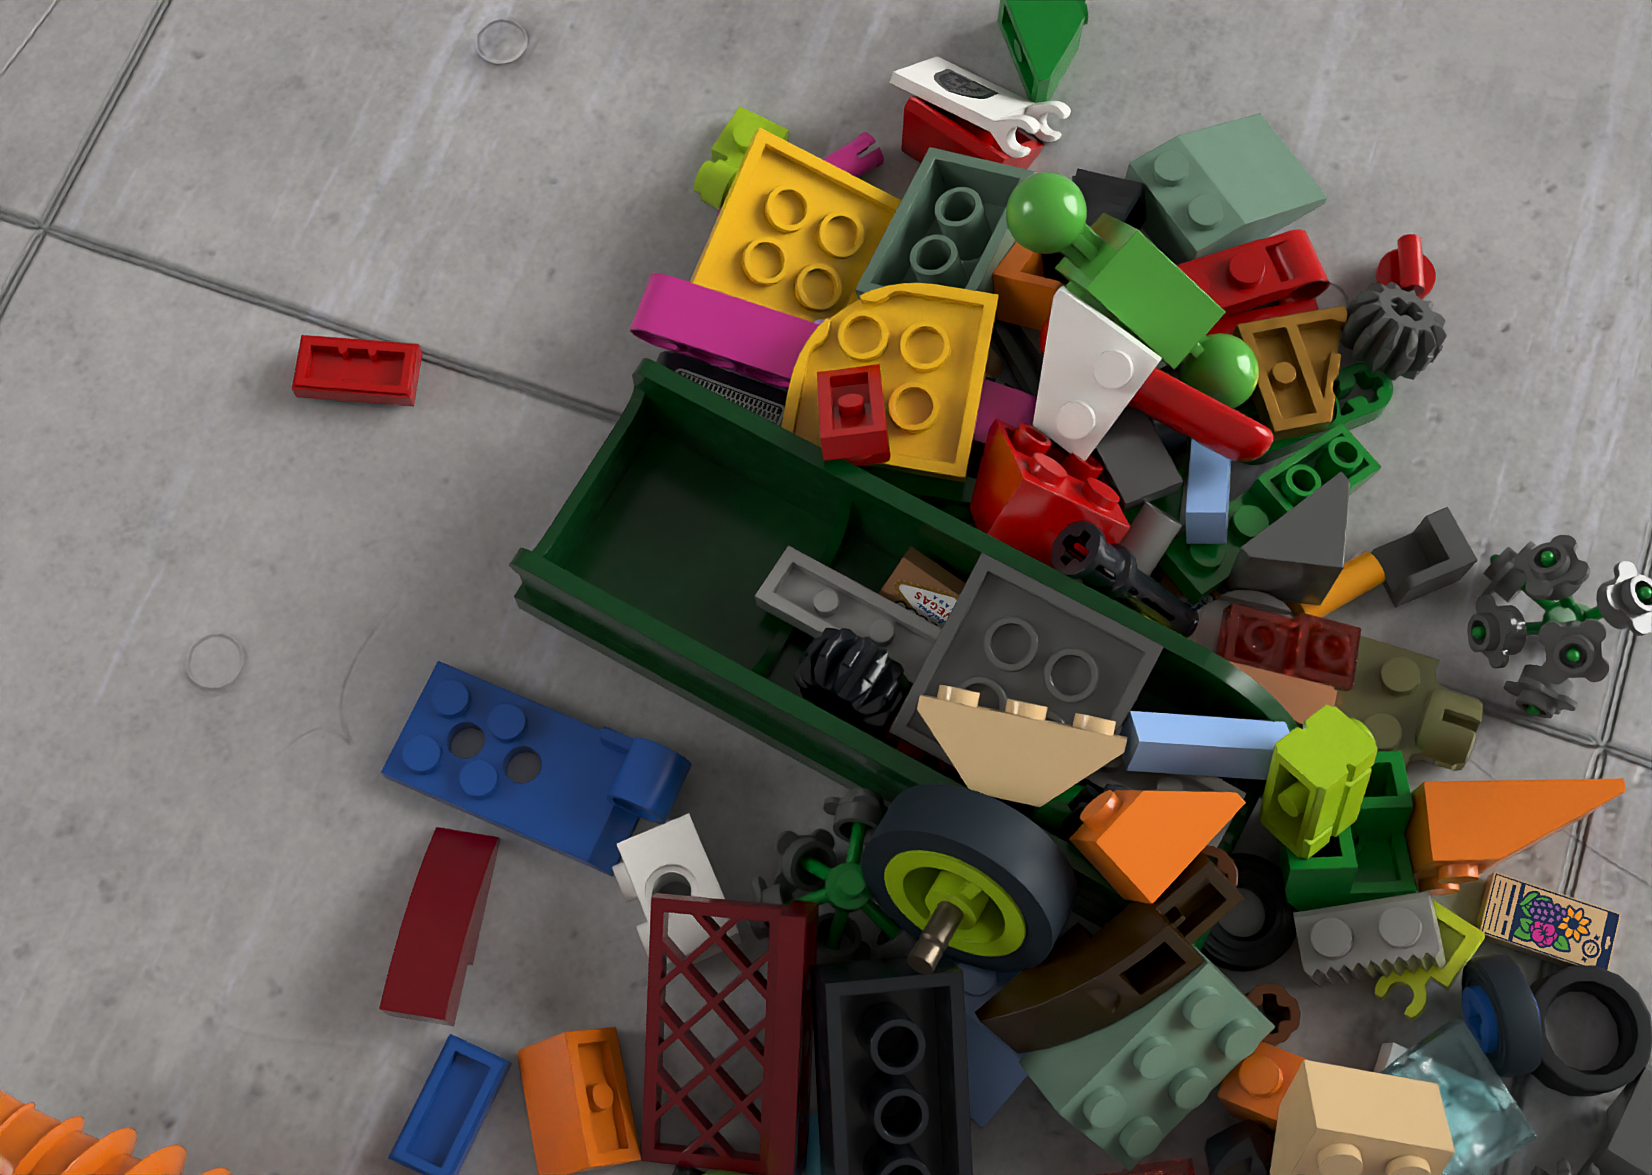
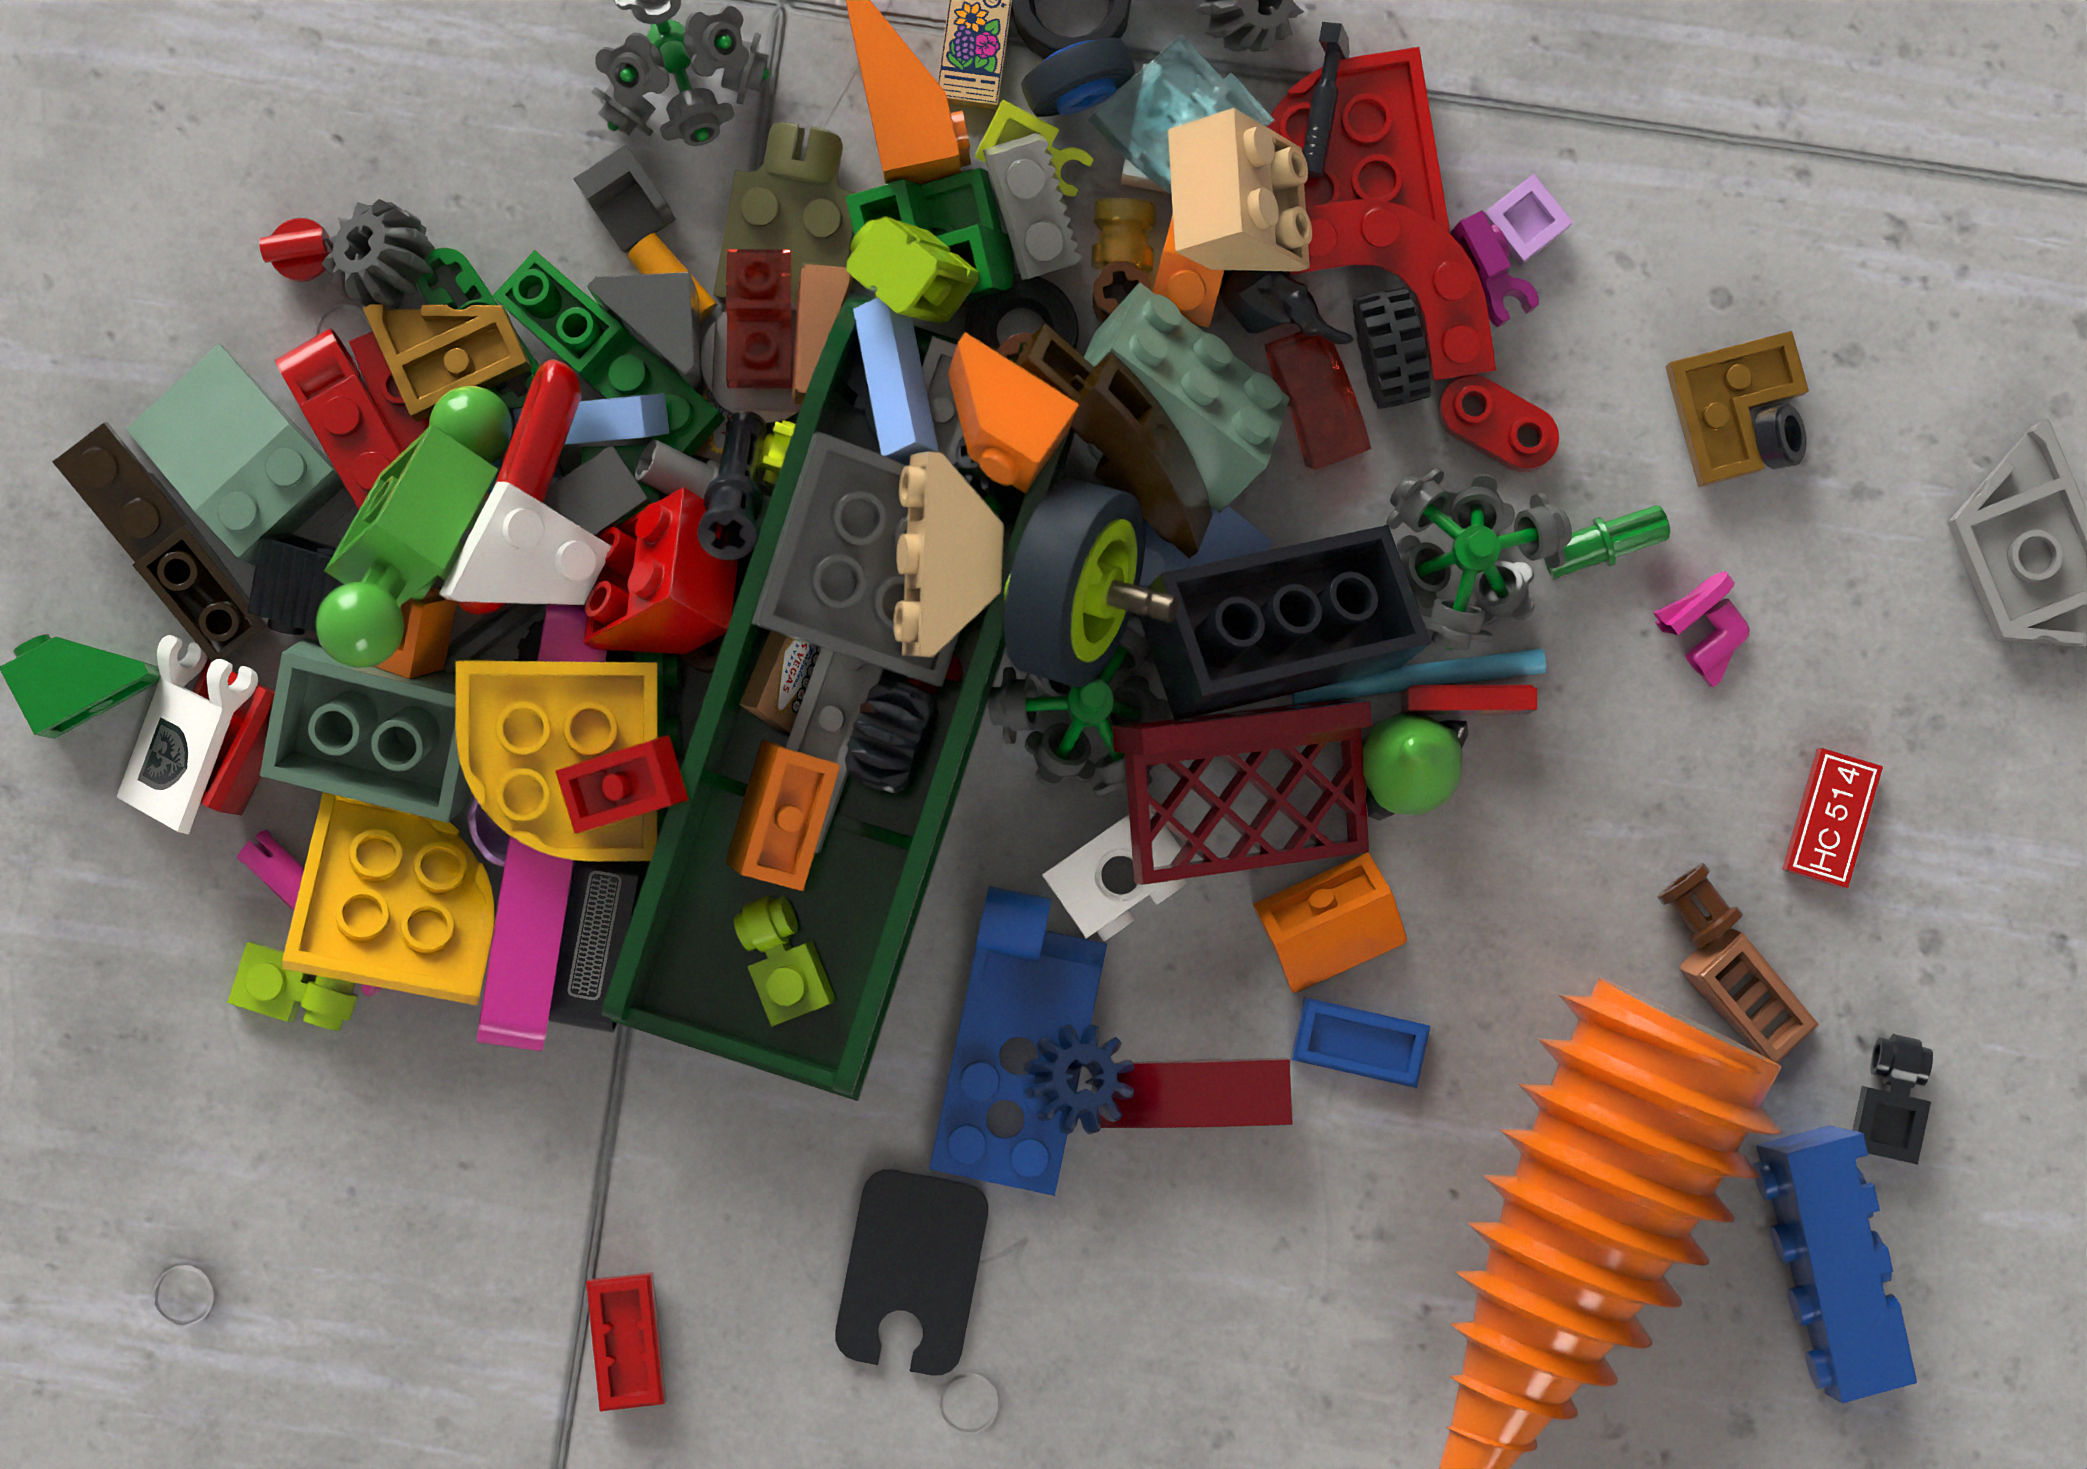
camera: 105 degrees left, 15 degrees up
none -> dark brown slope [52,422,267,662]
none -> orange panel [726,739,841,891]
none -> lime plate [734,895,836,1027]
none -> black piece [835,1169,988,1376]
none -> dark blue gear [1024,1024,1134,1135]
none -> clear yellow wheel [1091,198,1157,273]

